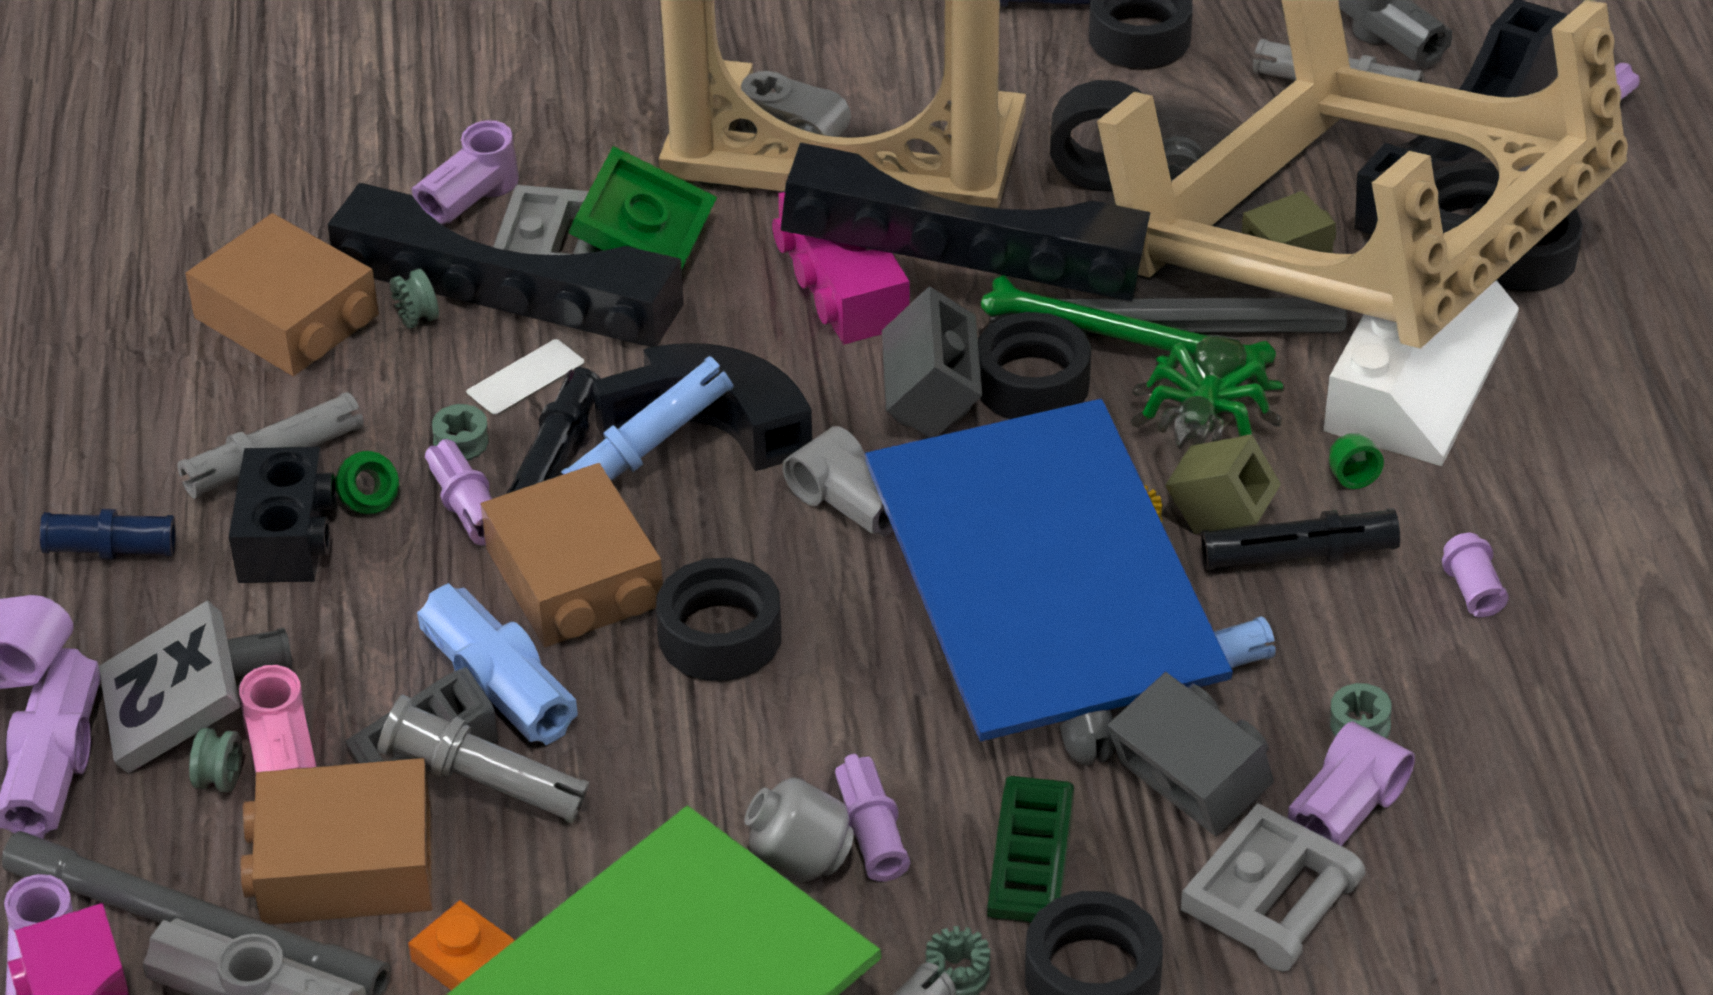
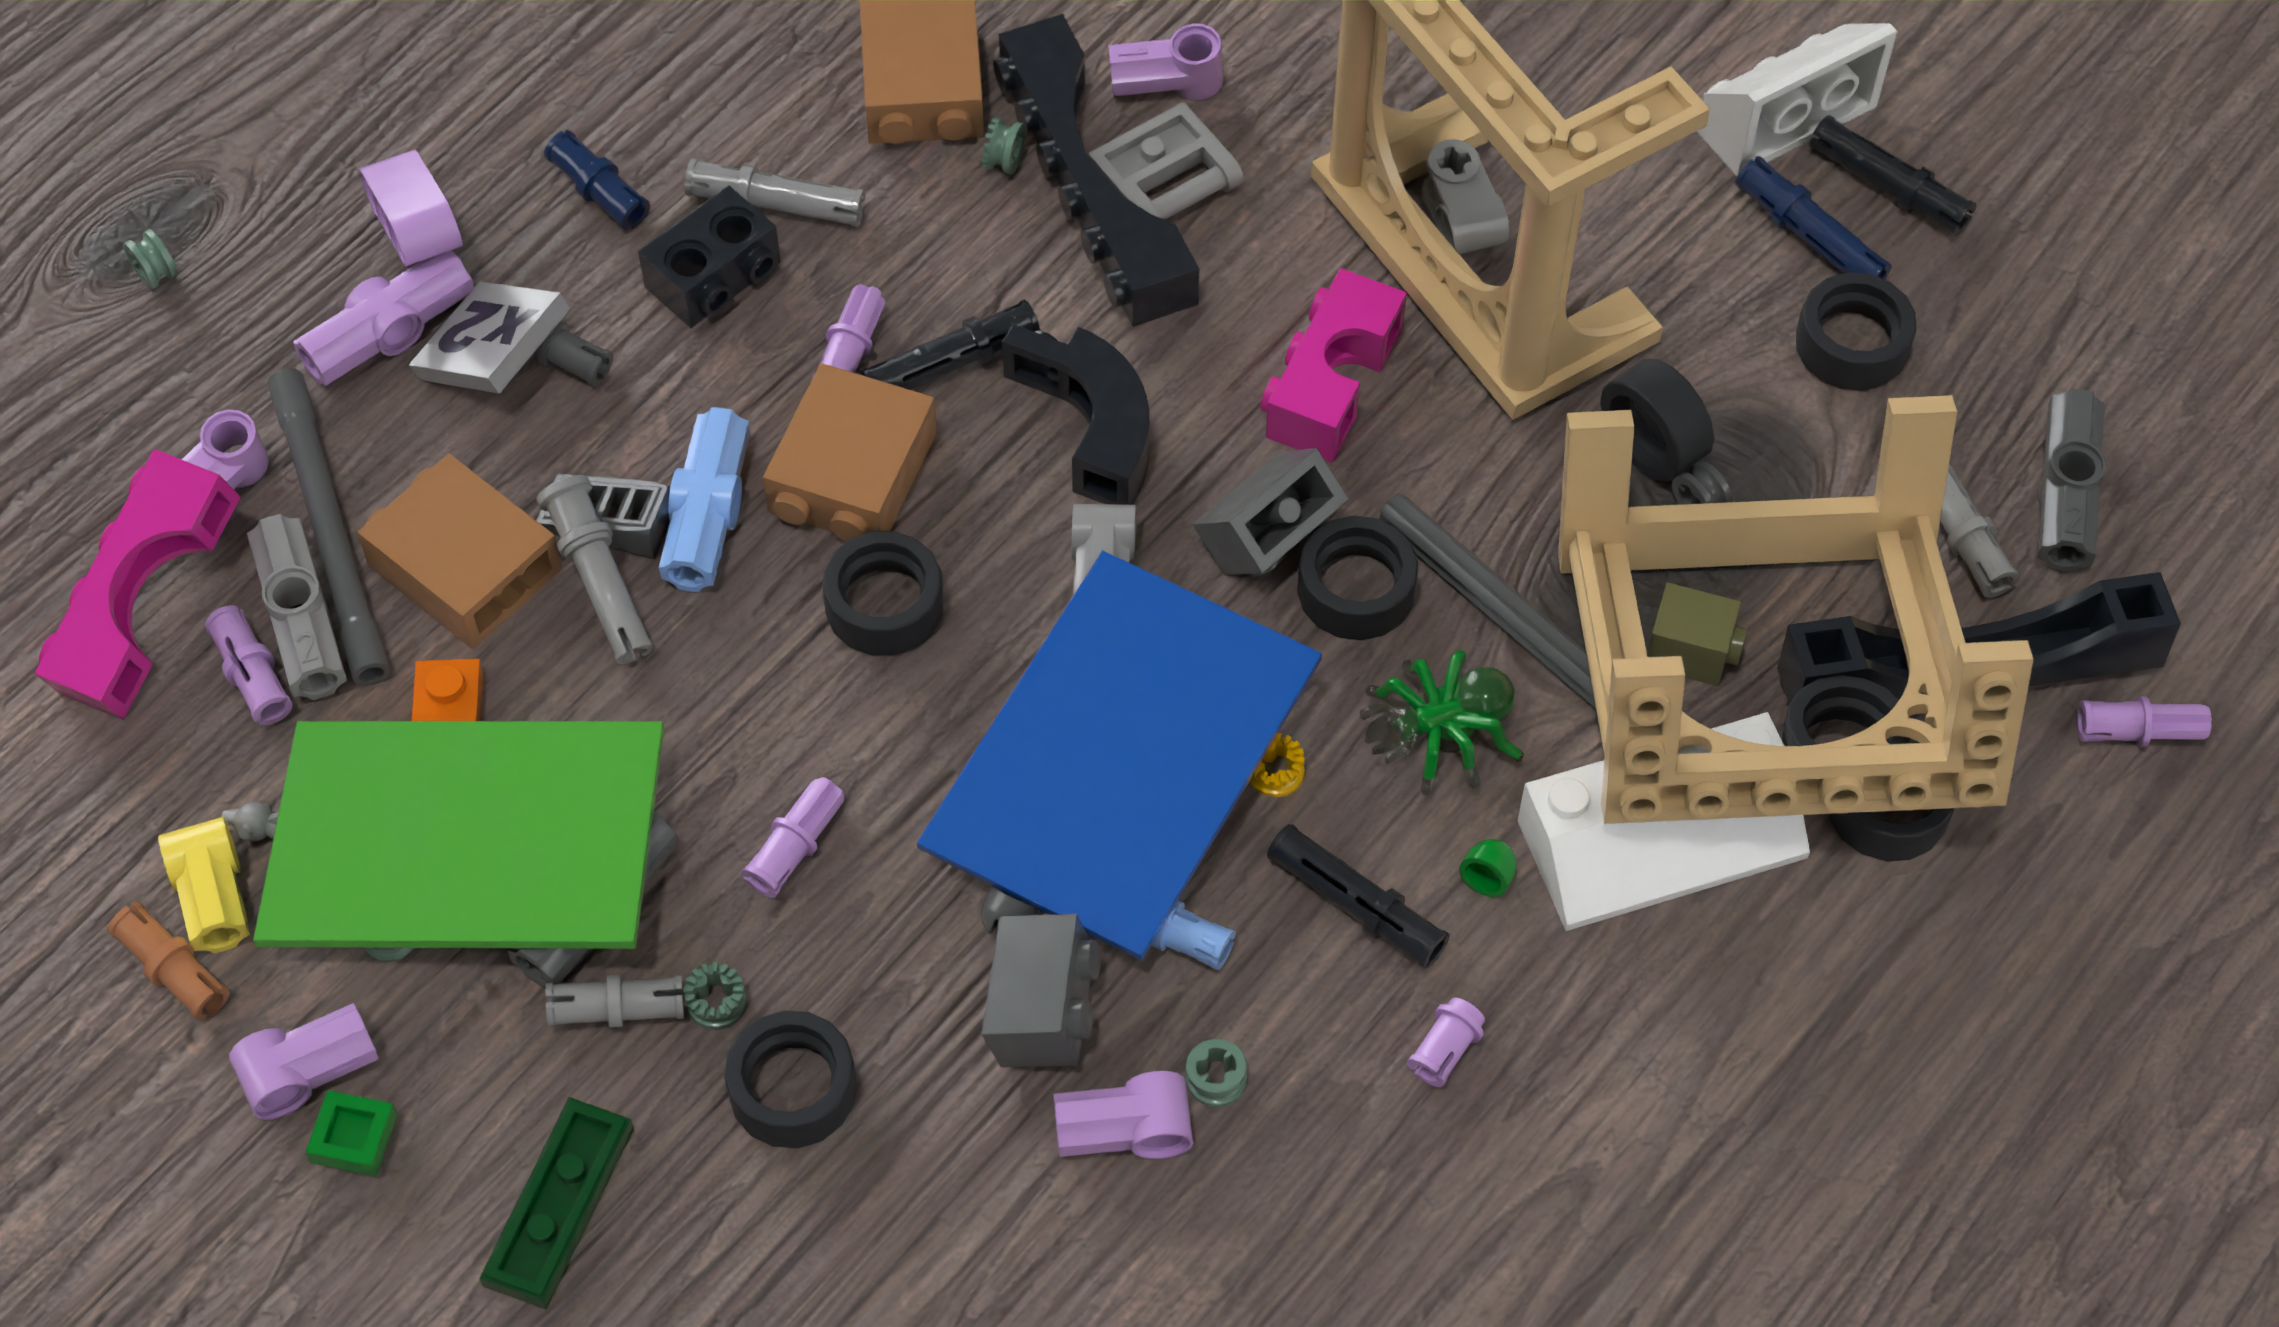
camera: 45 degrees right, 15 degrees up
sand green bush [189,728,243,792] -> none
bright pink piece [239,665,317,773] -> none
green plate [335,451,399,514] -> none
sand green bush [432,404,489,461] -> none
white sticker [466,339,584,414] -> none
light blue pin [561,356,734,481] -> none
green plate [568,146,717,269] -> none
light grey head [744,777,854,883] -> none
black arch [780,142,1151,301] -> none
green piece [981,275,1276,383] -> none
dark green slope [987,776,1074,922] -> none
olive brick [1165,434,1281,534] -> none
light grey plate [1181,803,1366,971] -> none

